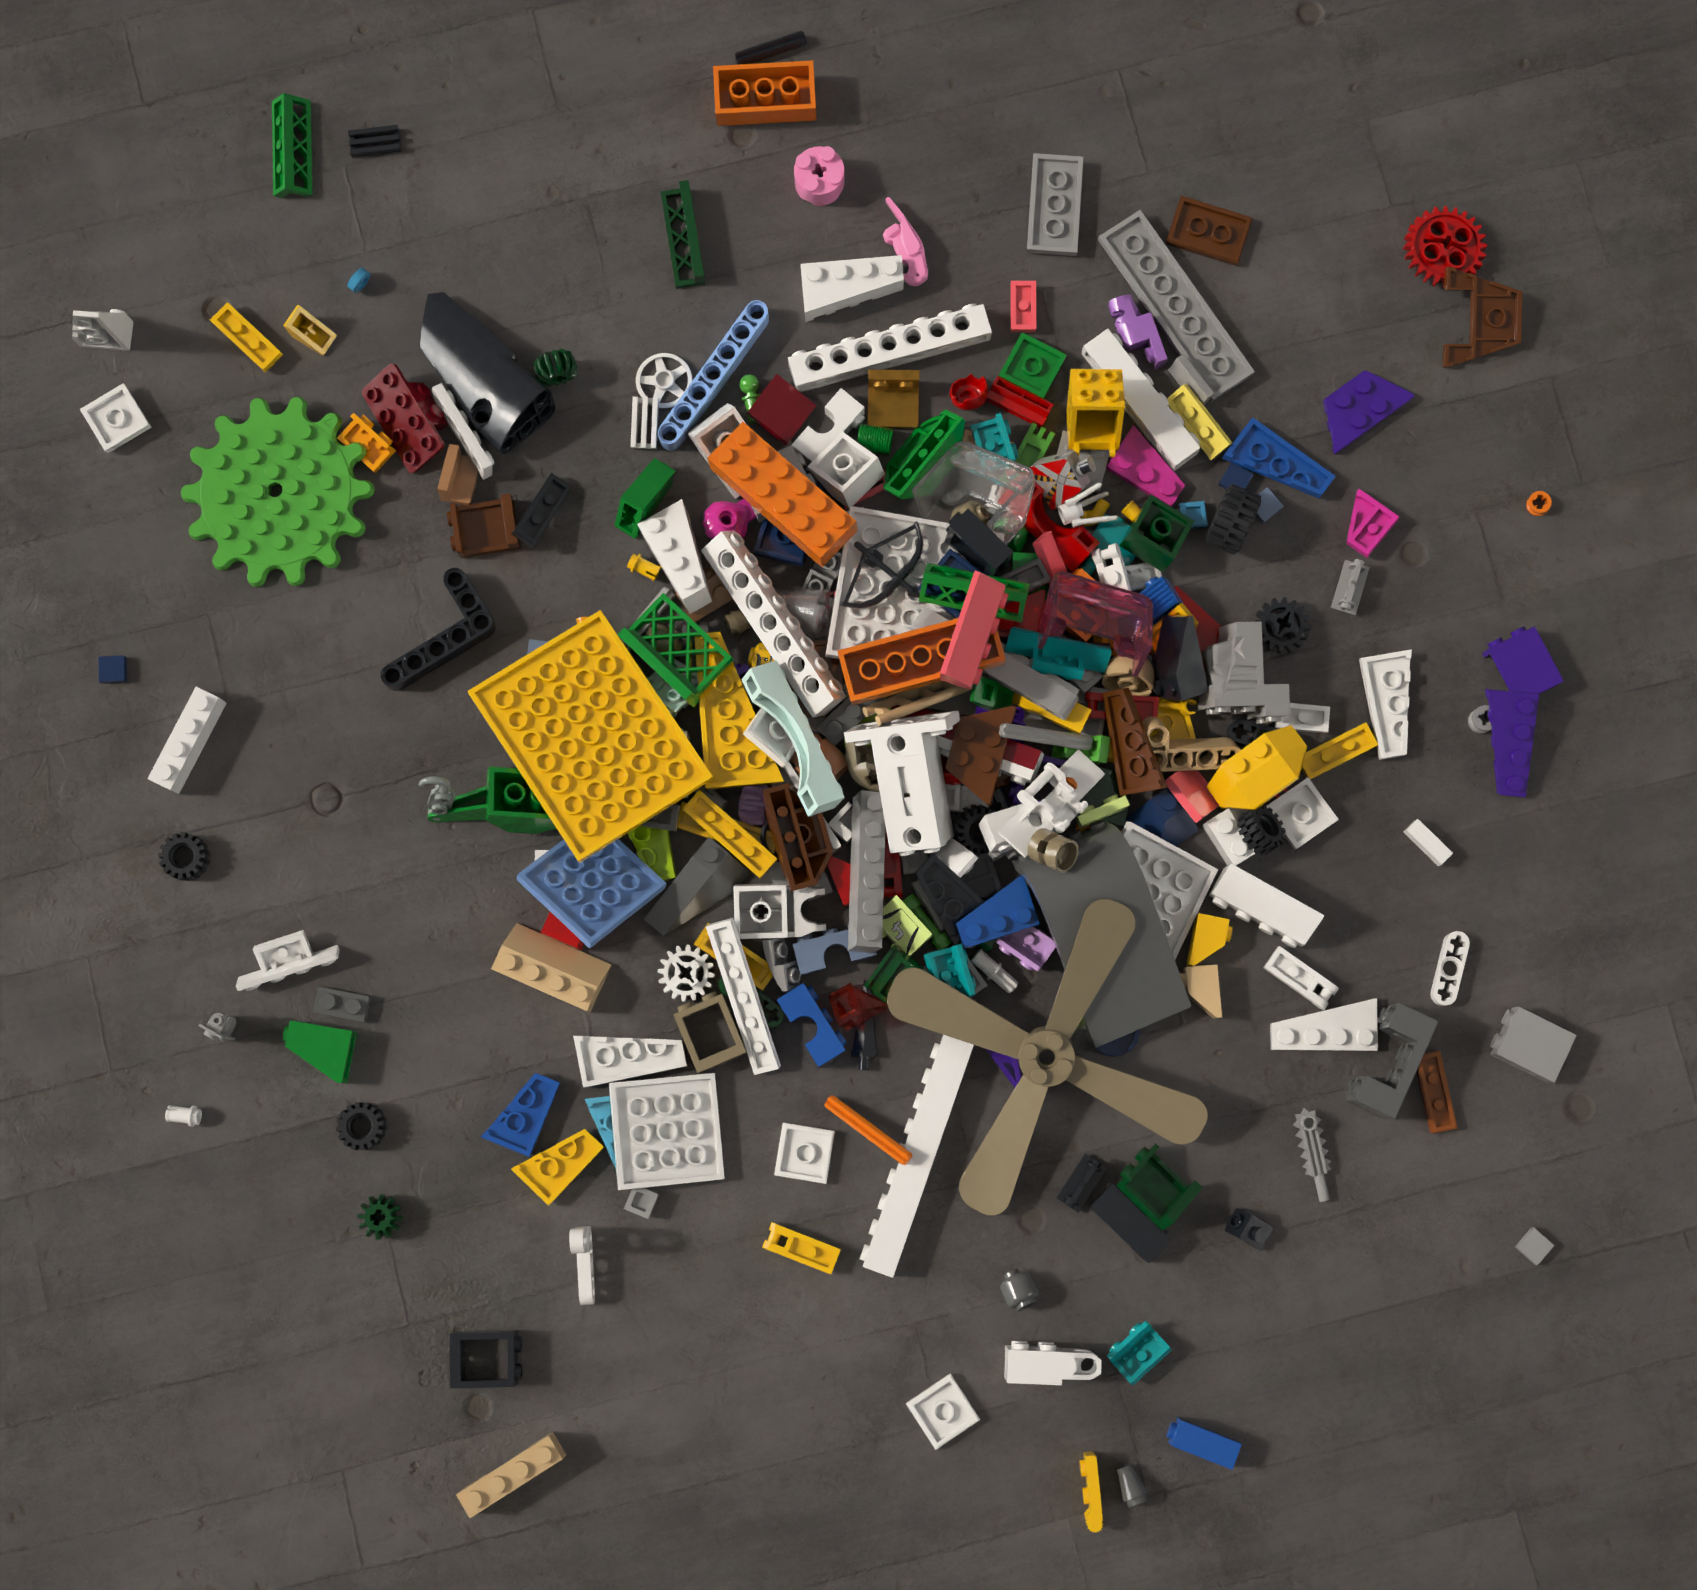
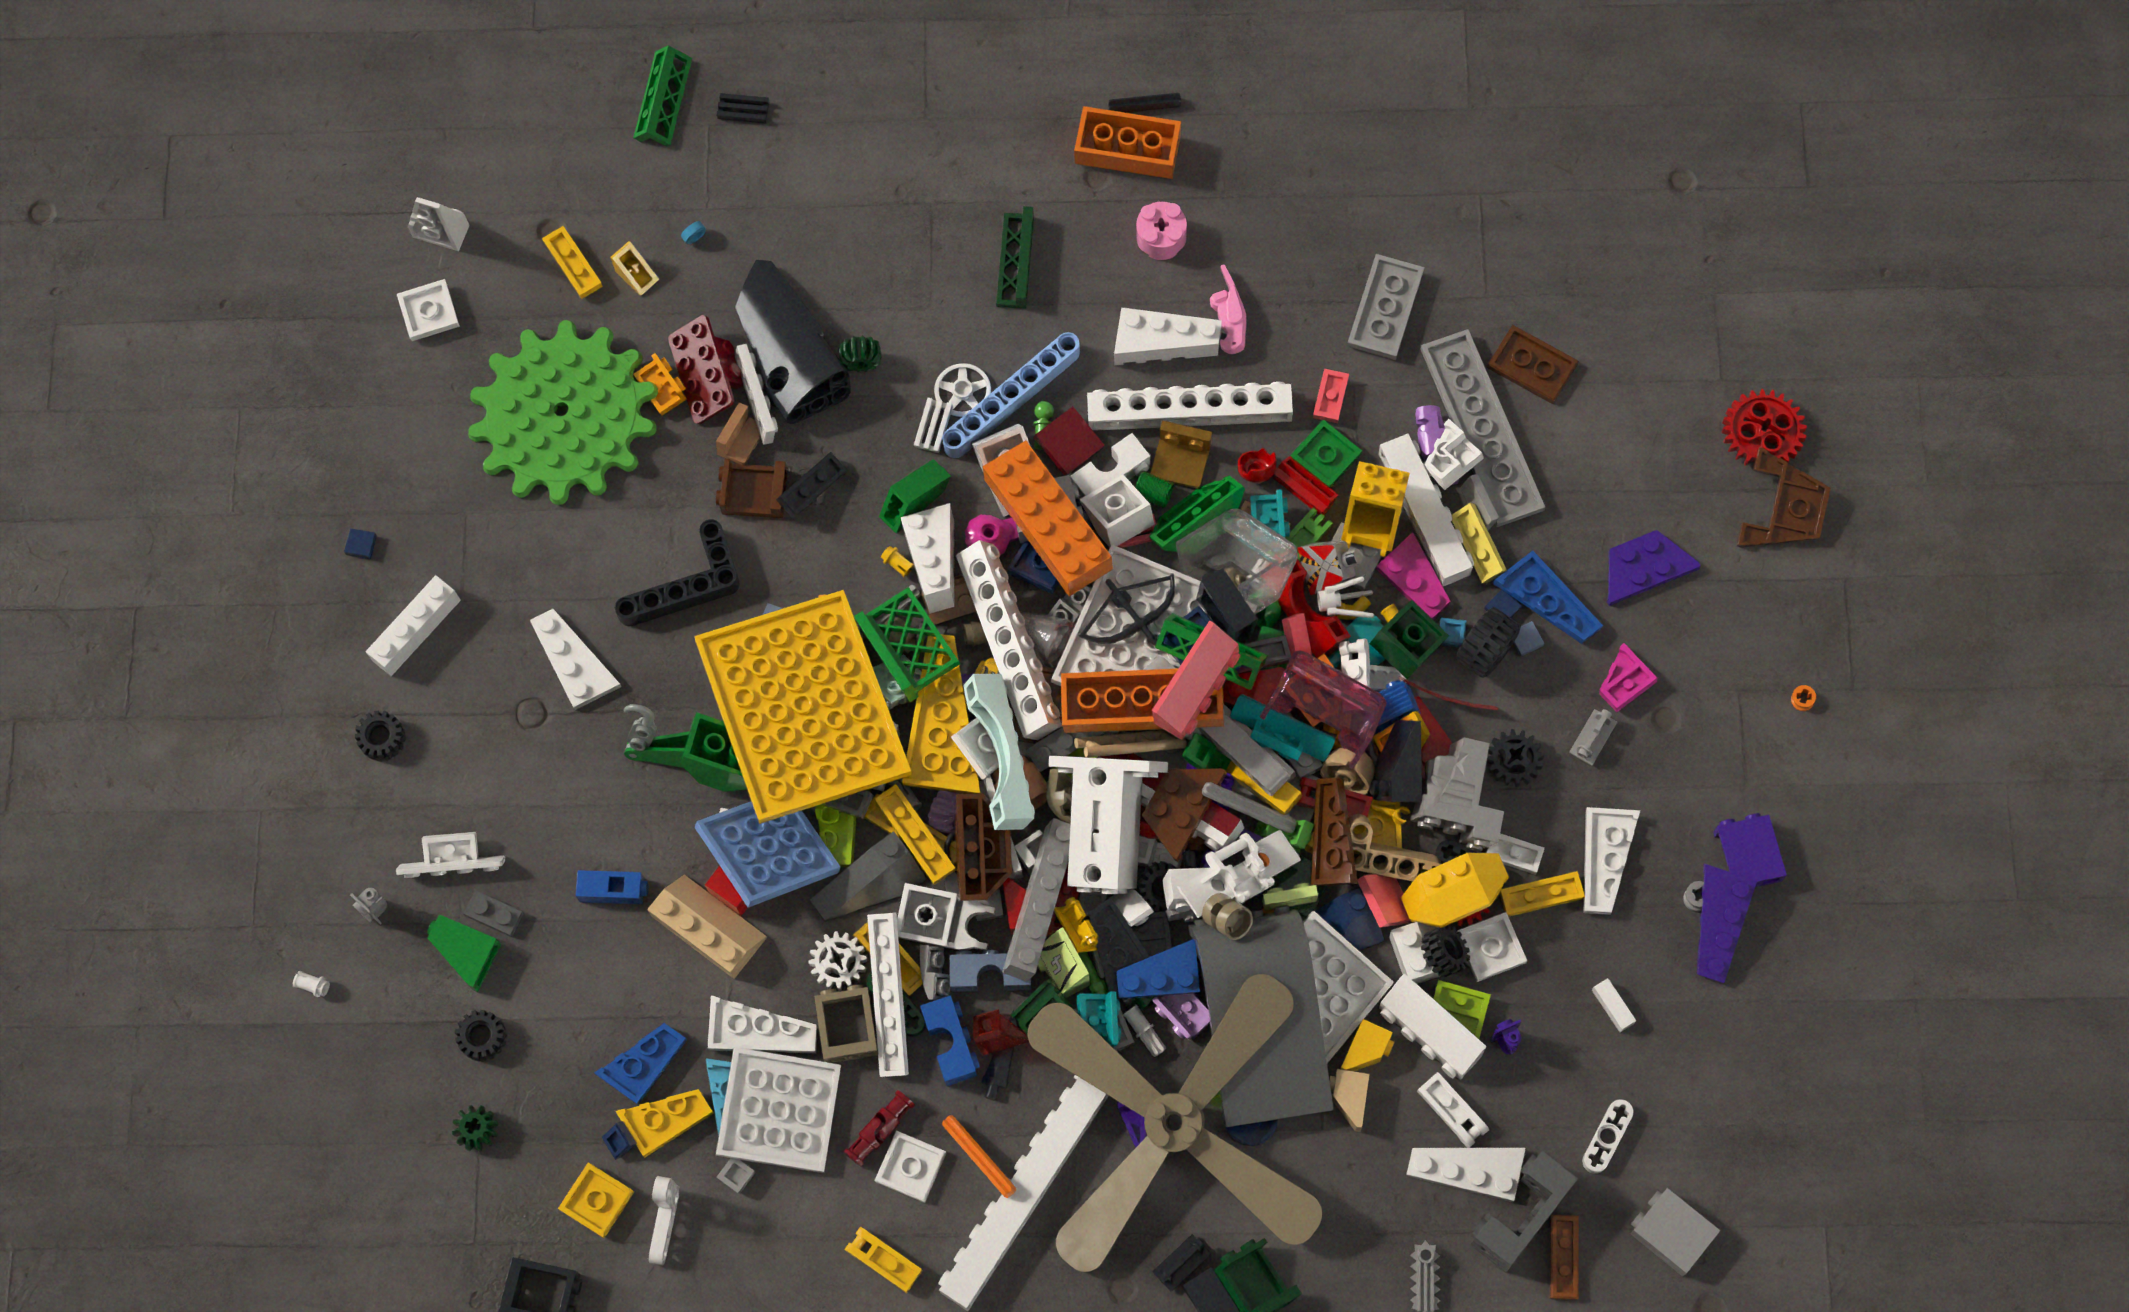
camera: 15 degrees right, 10 degrees down
none -> white wing [530,609,621,710]
none -> yellow plate [558,1162,634,1238]
none -> blue brick [576,870,648,904]
none -> dark blue tile [602,1121,637,1160]
none -> dark red piece [843,1090,915,1167]
none -> yellow hinge [1054,897,1098,953]
none -> red sticker [1399,676,1498,710]
none -> white slope [1425,419,1484,490]
none -> lime wing [1433,980,1491,1039]
none -> dark purple hinge [1490,1019,1521,1055]

